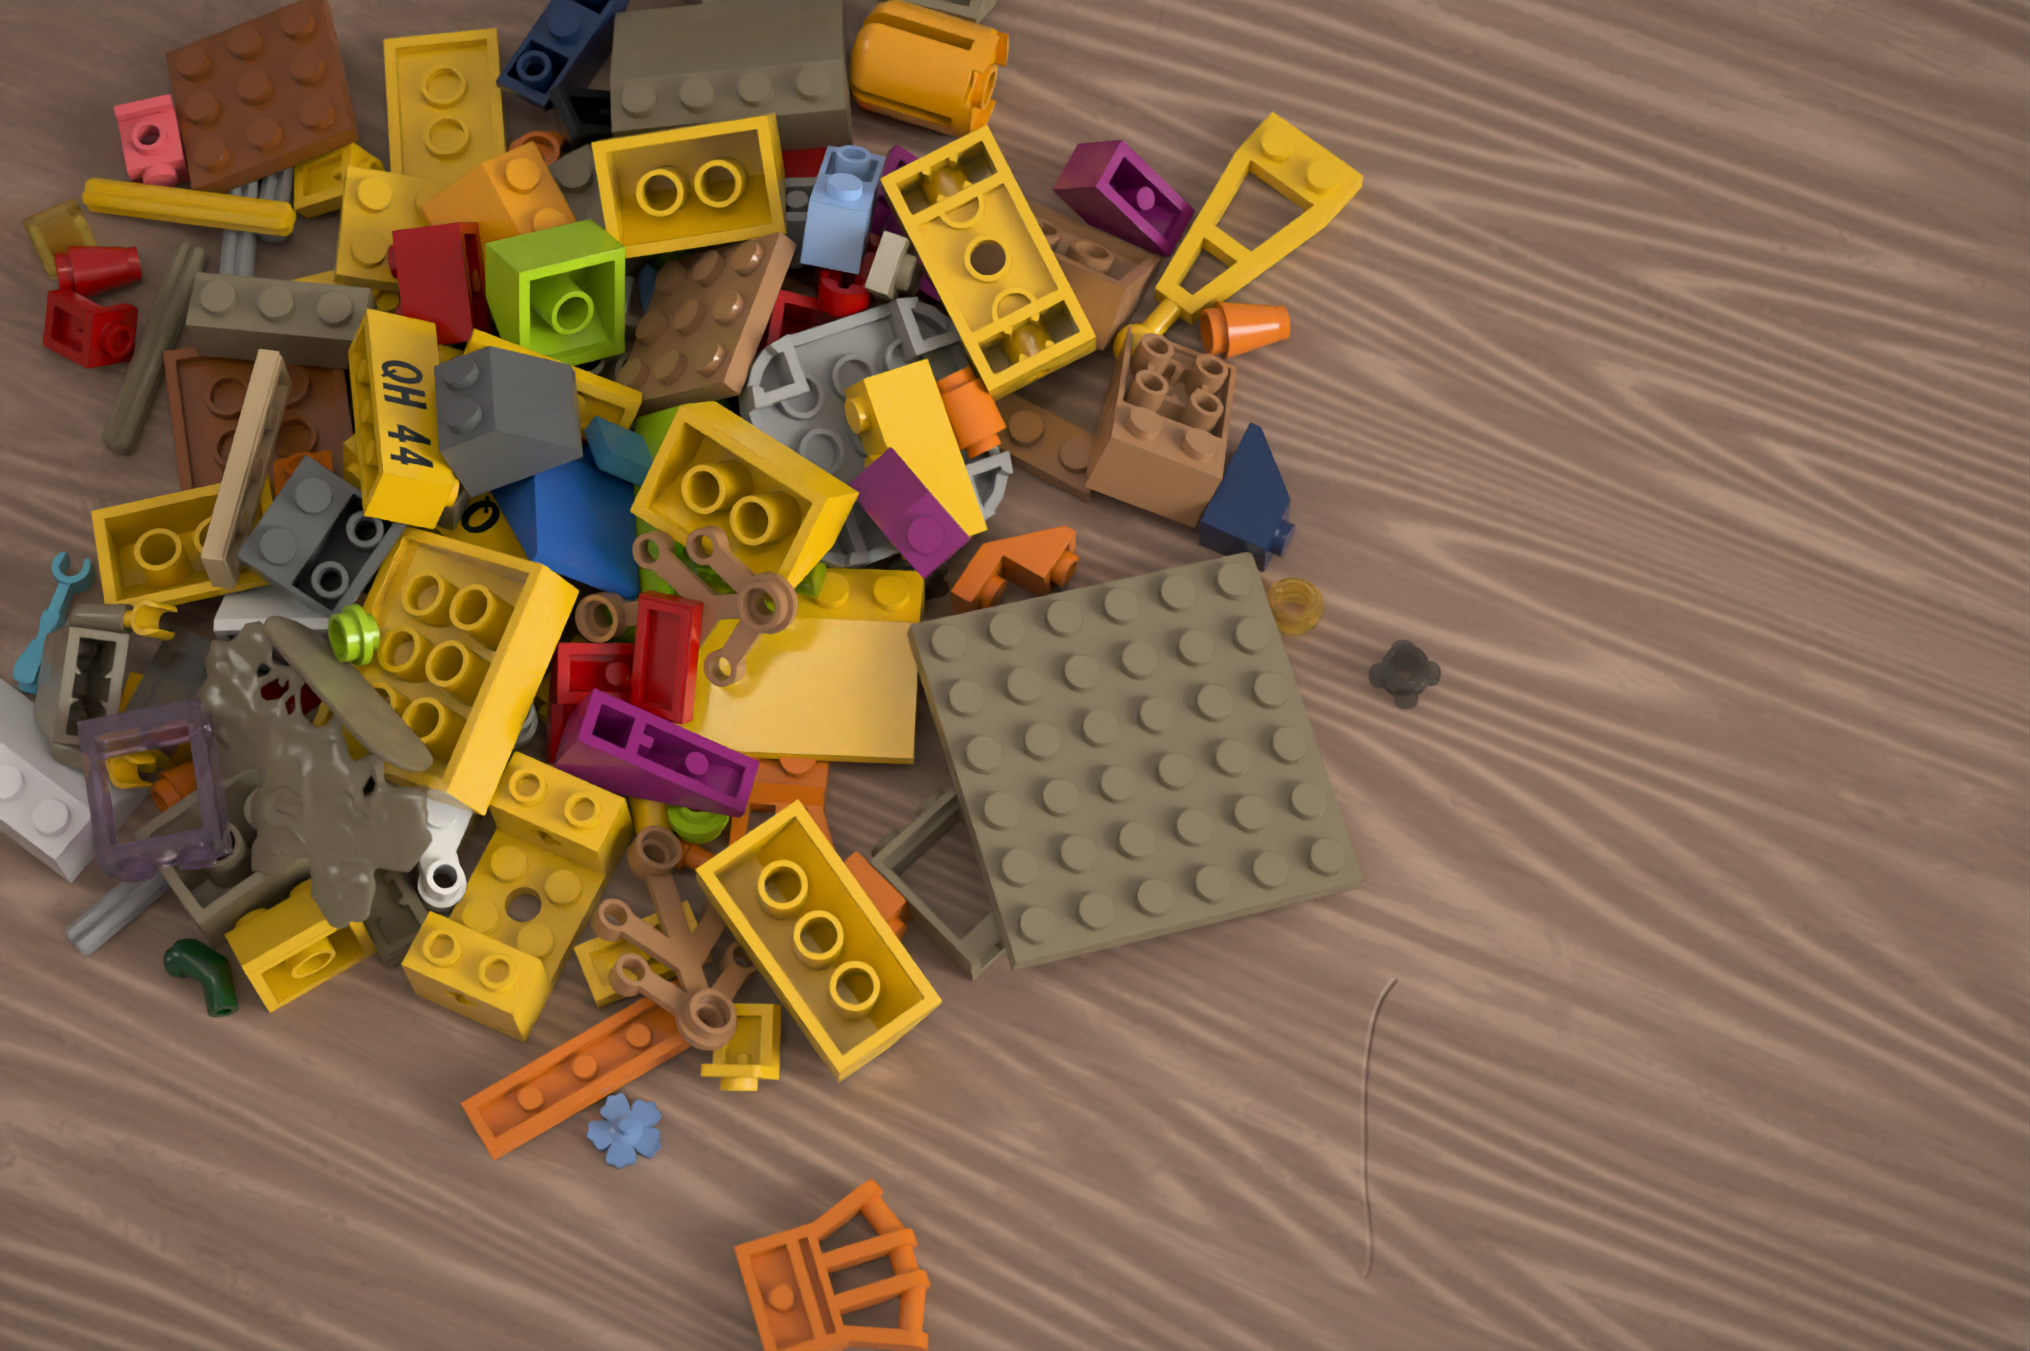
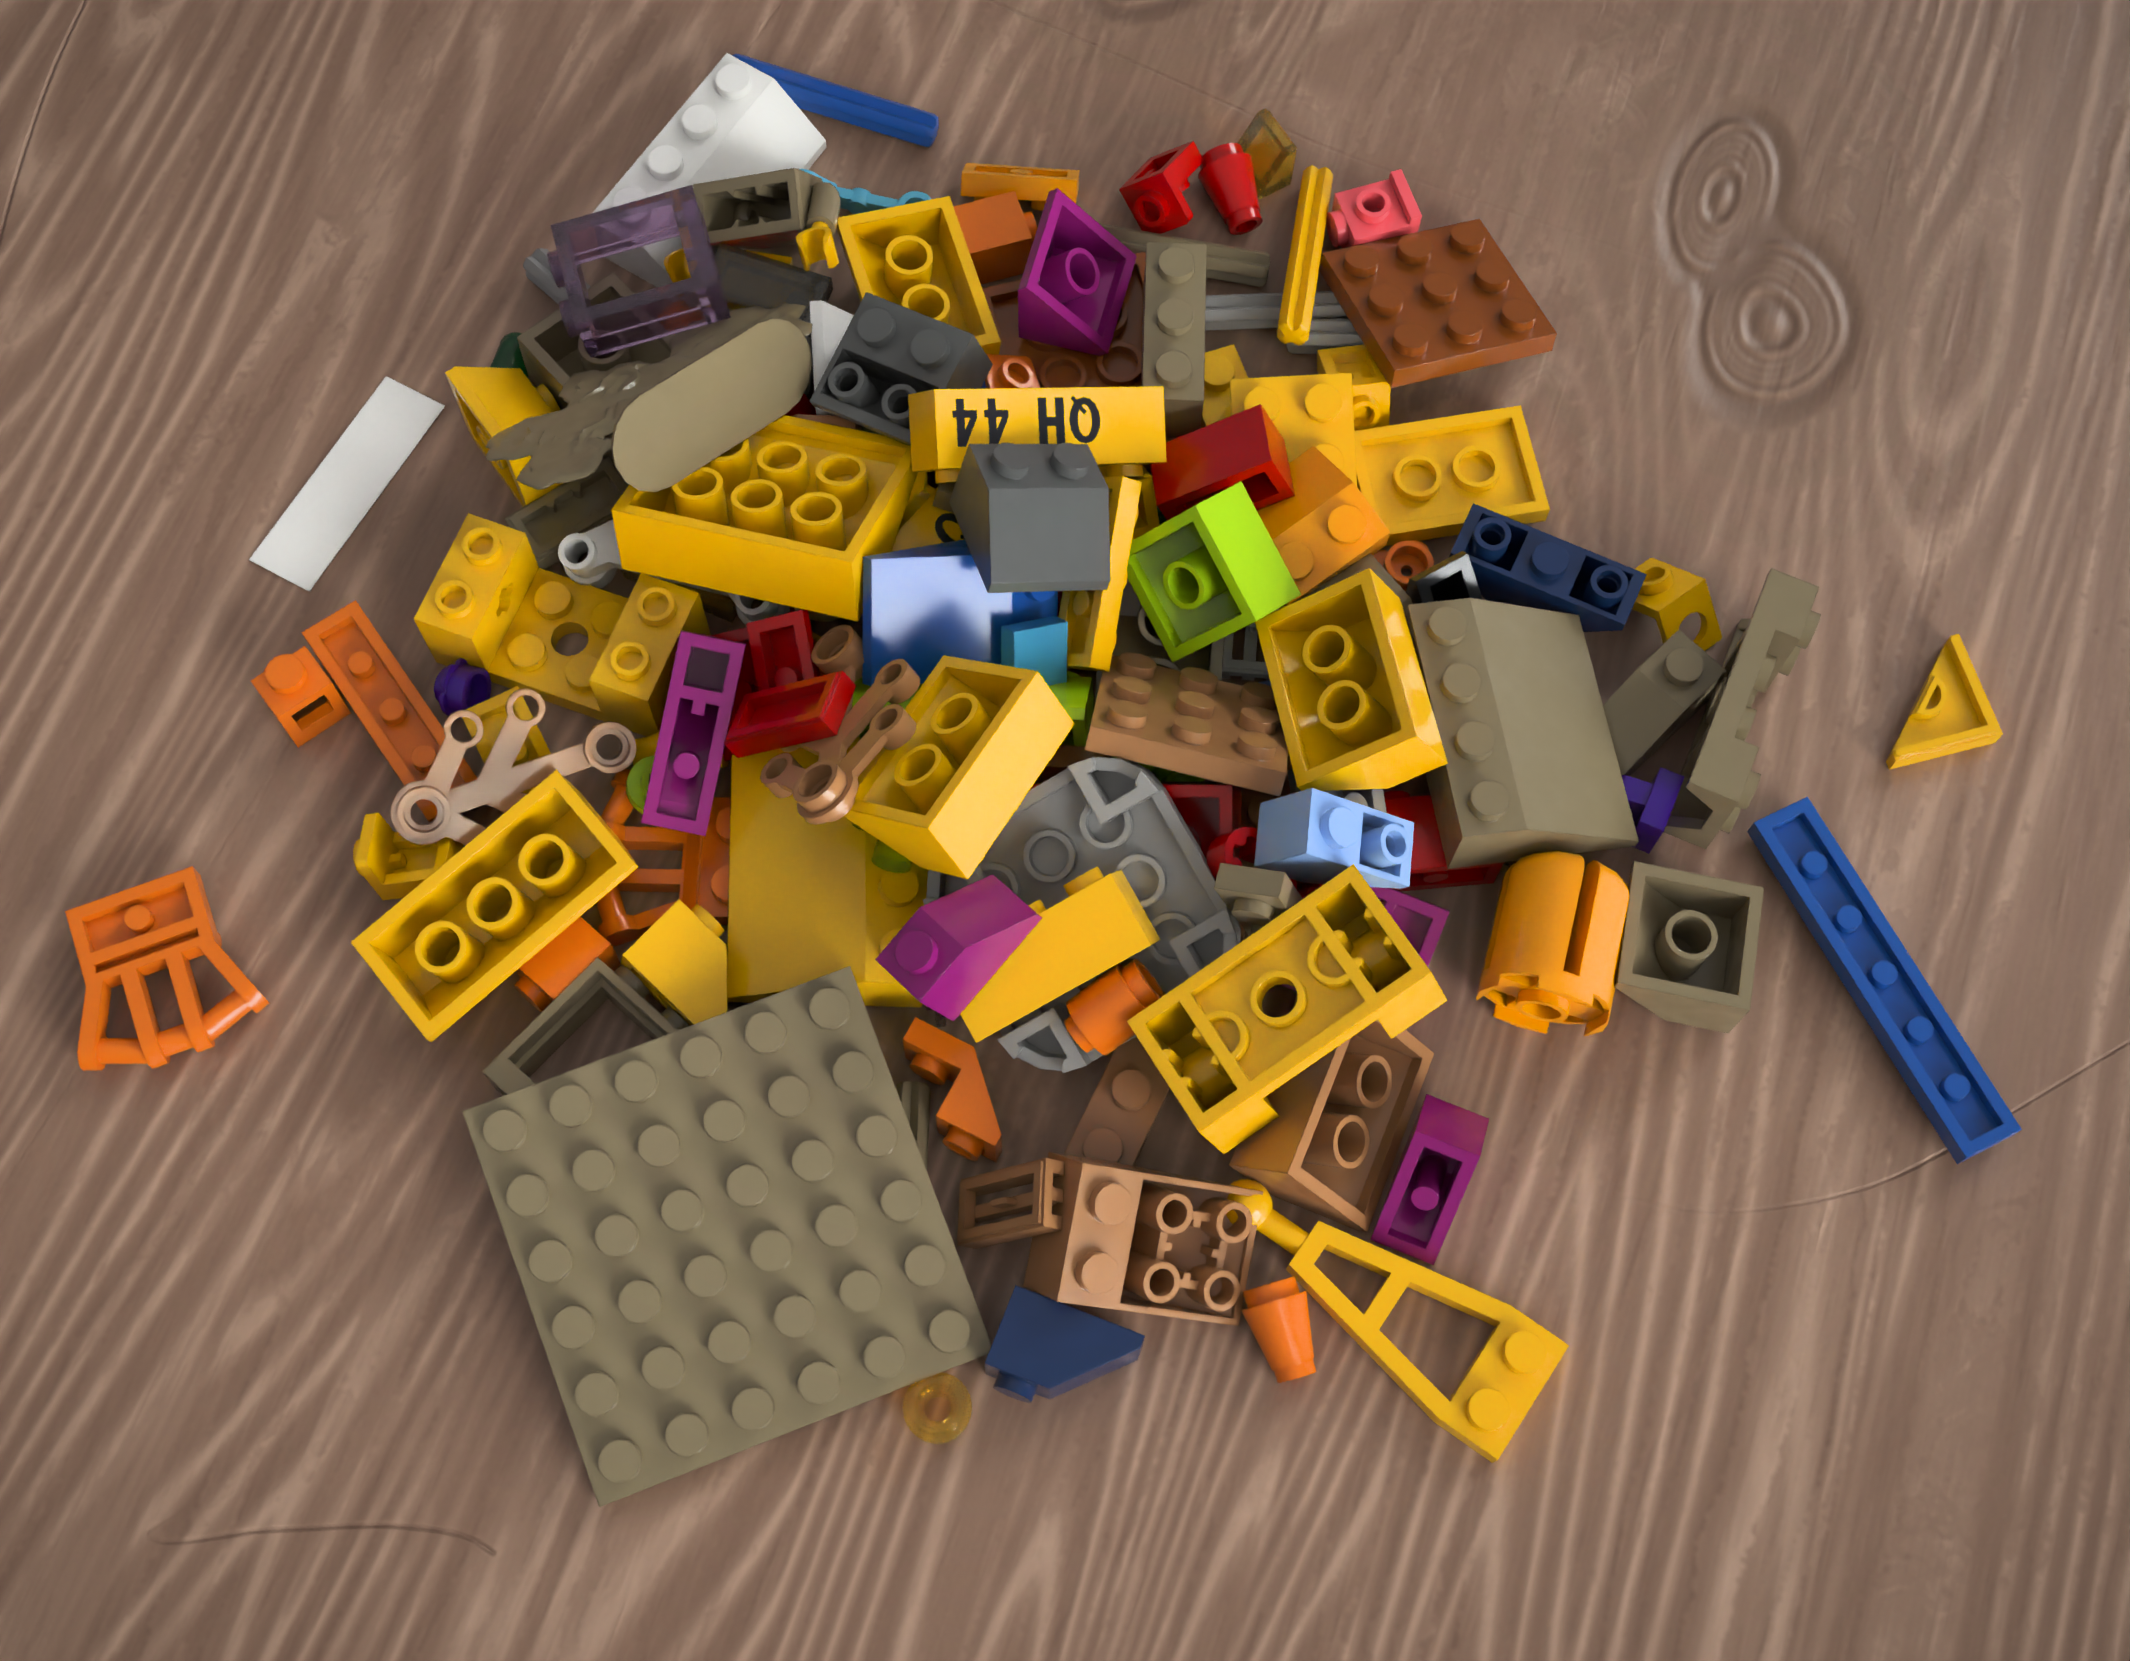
camera: 80 degrees right, 0 degrees up
tan tile [200,349,292,589] -> none
lime plate [328,604,380,666] -> none
medium blue plant [586,1093,662,1170] -> none
clear smoke plate [1368,640,1441,709] -> none
none -> white sticker [249,376,445,591]
none -> orange brick [251,646,351,748]
none -> dark purple plate [434,658,491,719]
none -> yellow slope [620,899,727,1026]
none -> orange brick [953,191,1037,284]
none -> medium nougat tile [957,1158,1065,1249]
none -> light orange plate [961,163,1080,211]
none -> magenta slope [1018,188,1137,356]

